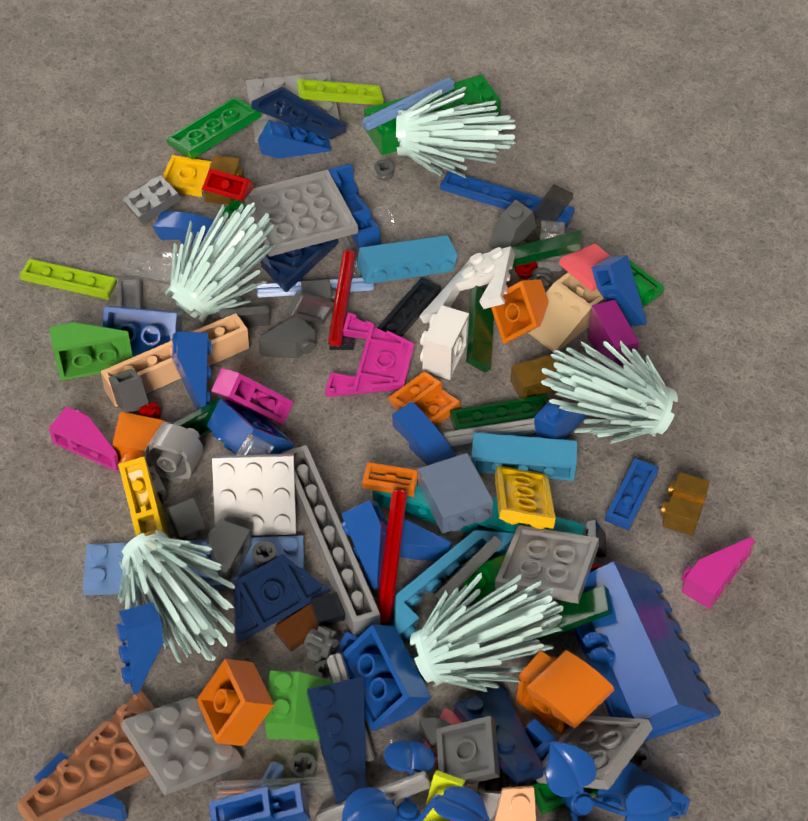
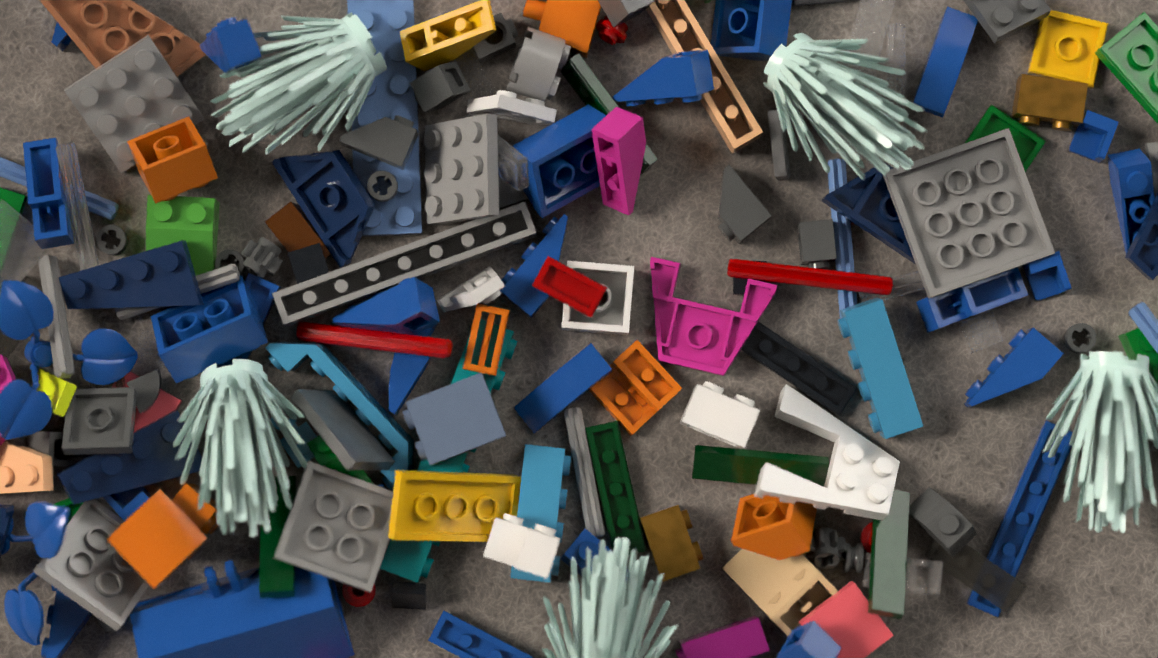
camera: 90 degrees right, 35 degrees up
red slope [202,168,255,202] -> none
flat silver tile [286,291,335,324] -> none
none -> white wing [437,266,505,312]
none -> white wing [466,90,557,125]
none -> white brick [483,513,560,578]
none -> blue slope [500,214,568,318]
none -> red tile [532,256,607,318]
none -> white brick [562,261,634,335]
none -> blue slope [964,327,1064,407]
none -> blue panel [1069,110,1119,163]

